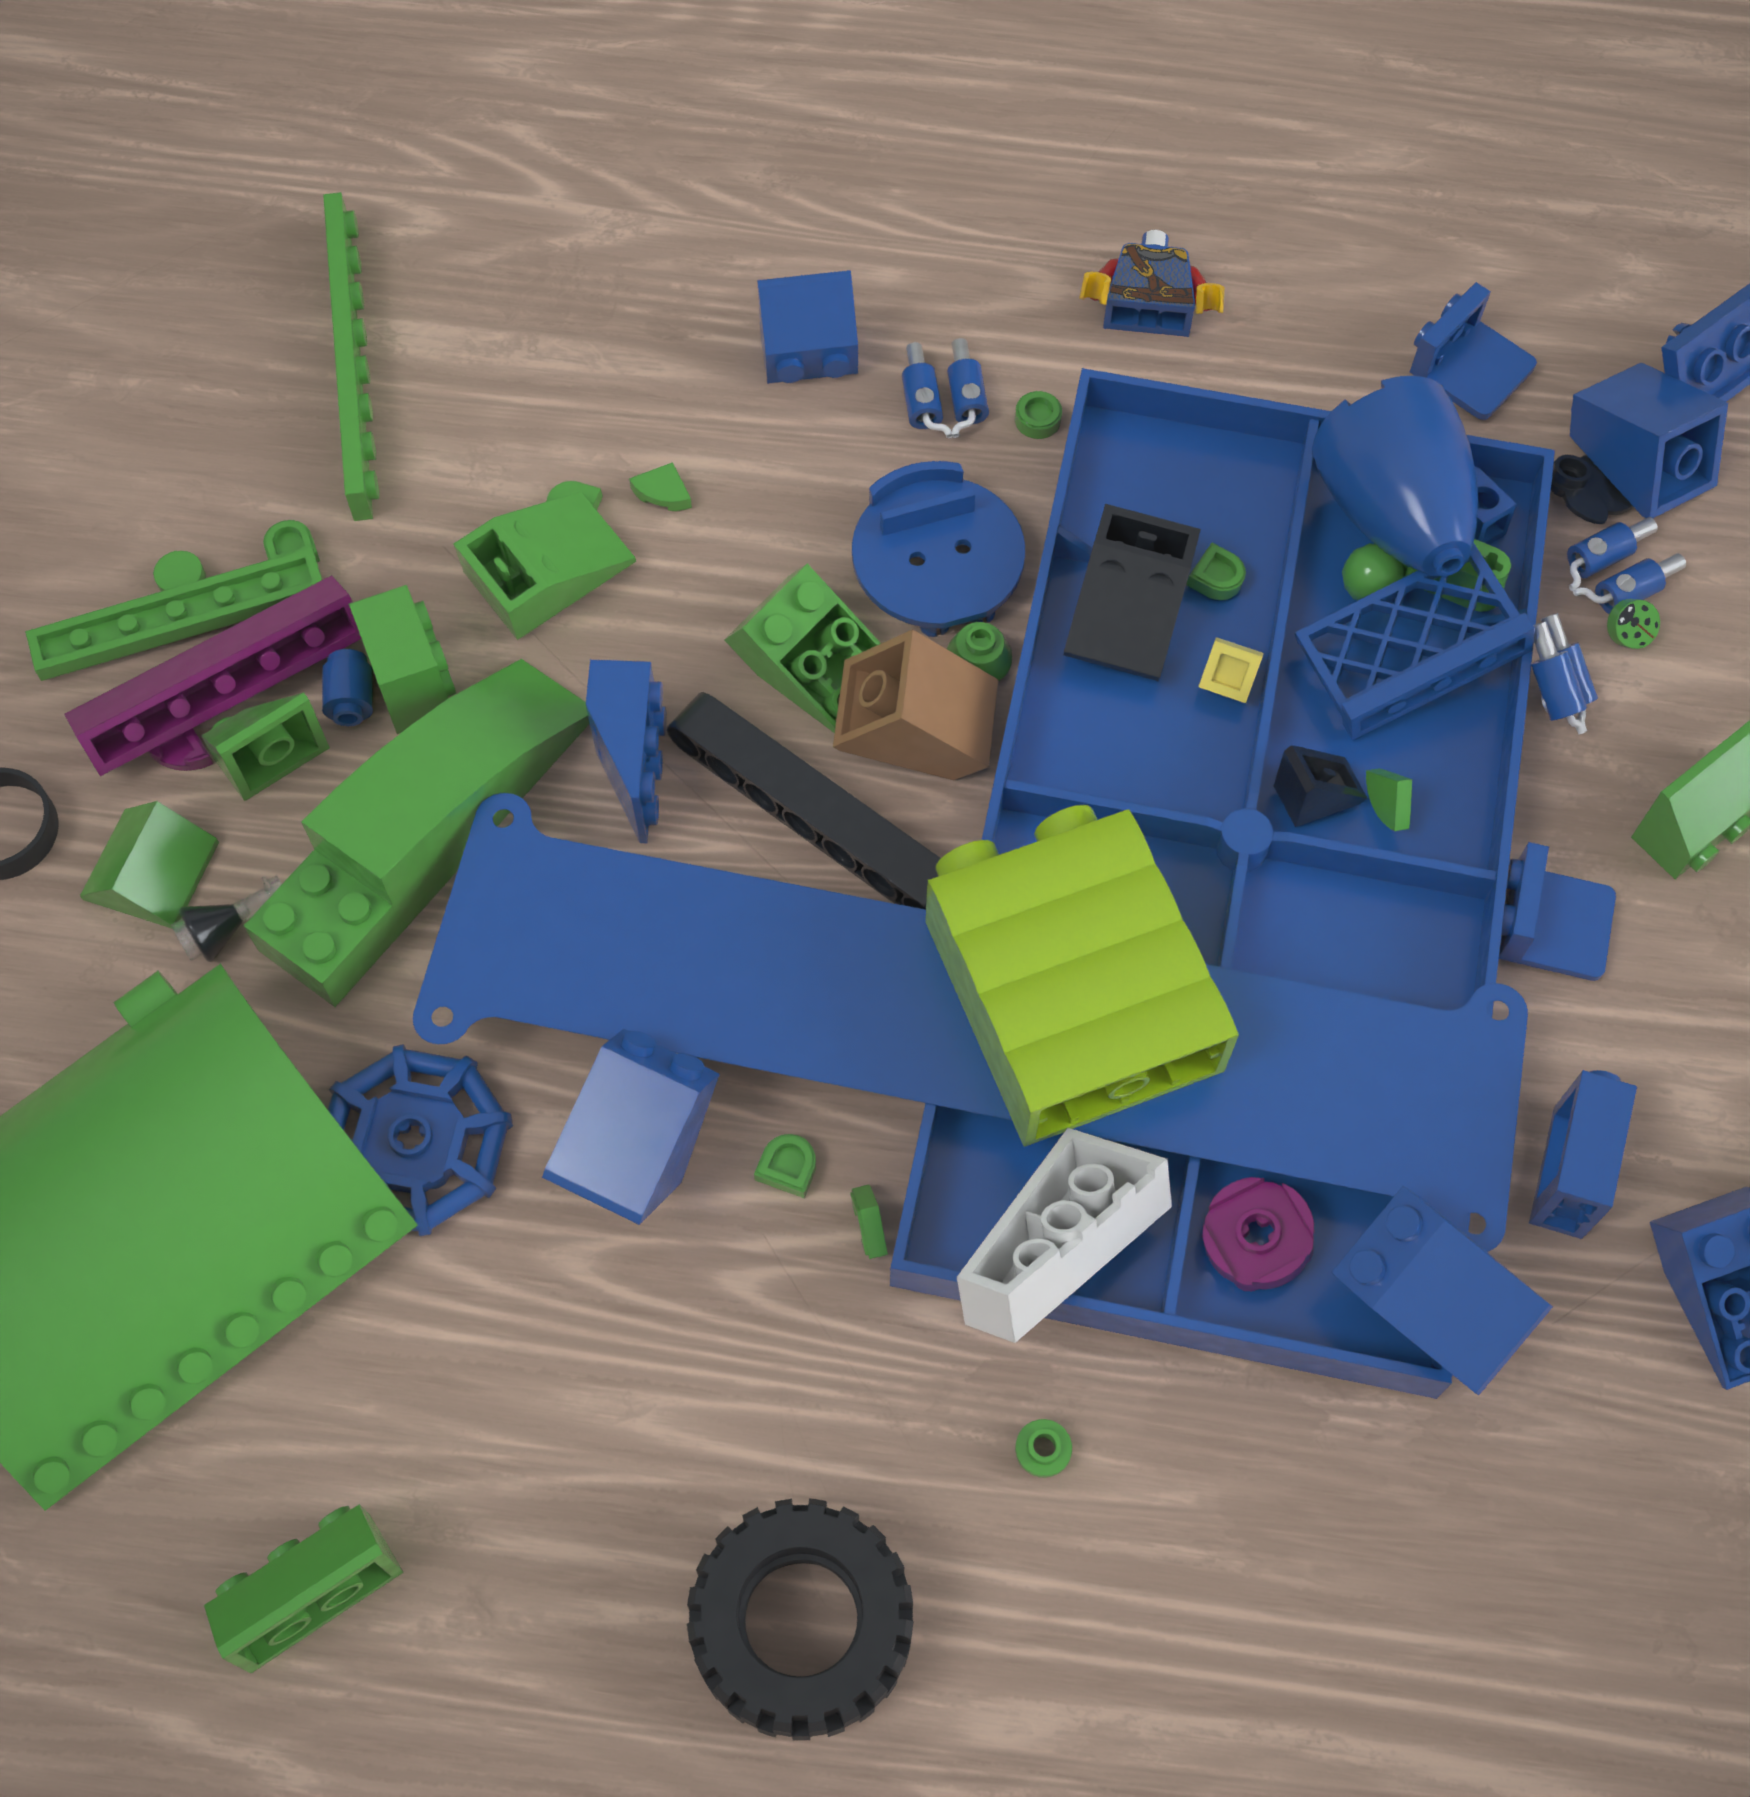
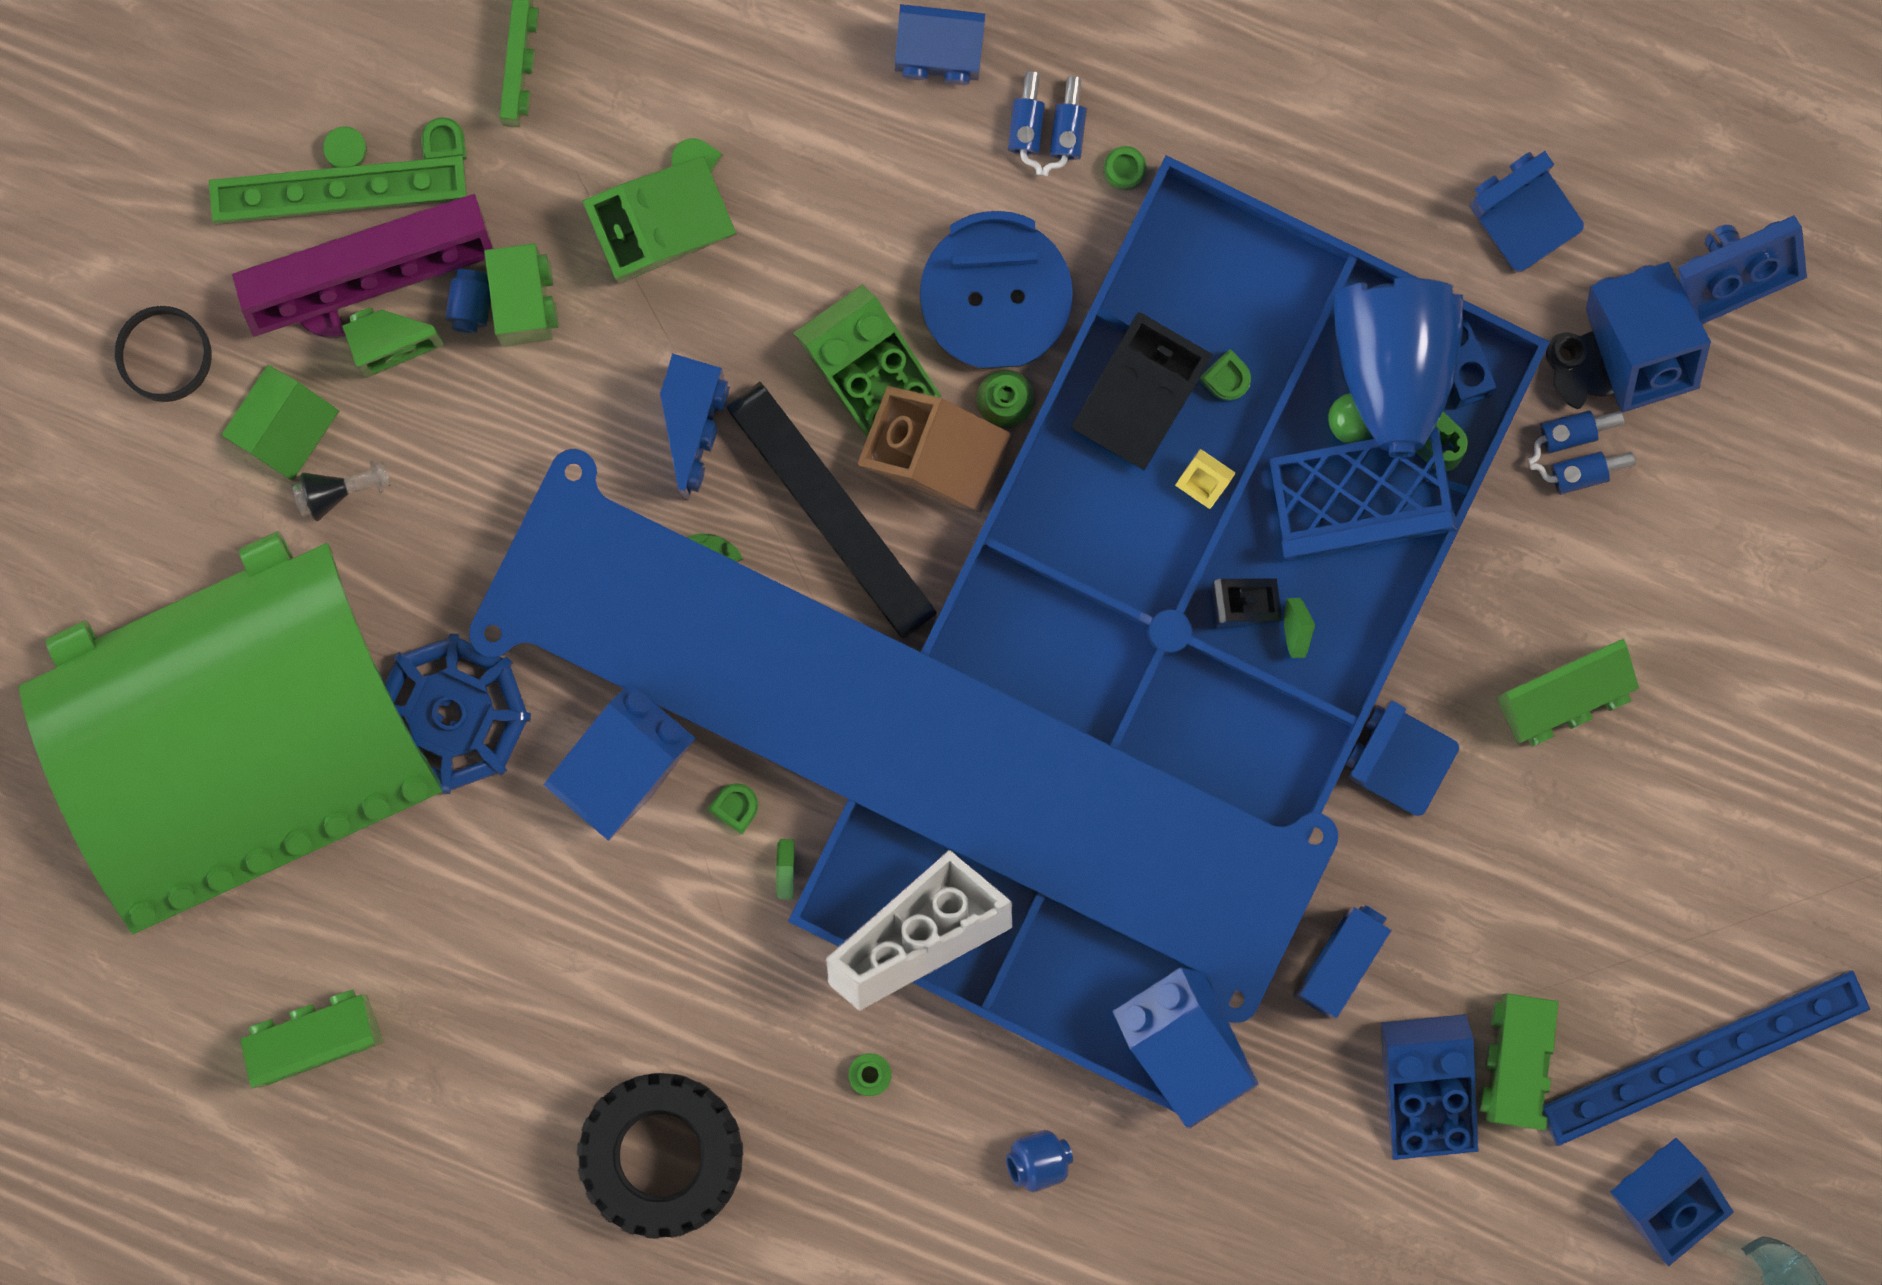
camera: 10 degrees right, 20 degrees up
bright green slope [244,659,590,1007] -> none
bright green tile [629,462,692,511] -> none
lime brick [925,805,1239,1147] -> none
torso [1079,230,1225,337] -> none
magenta plate [1203,1177,1315,1292] -> none
blue piece [1531,613,1598,735] -> none
bright green tile [1607,598,1660,649] -> none
none -> blue head [1006,1130,1073,1192]

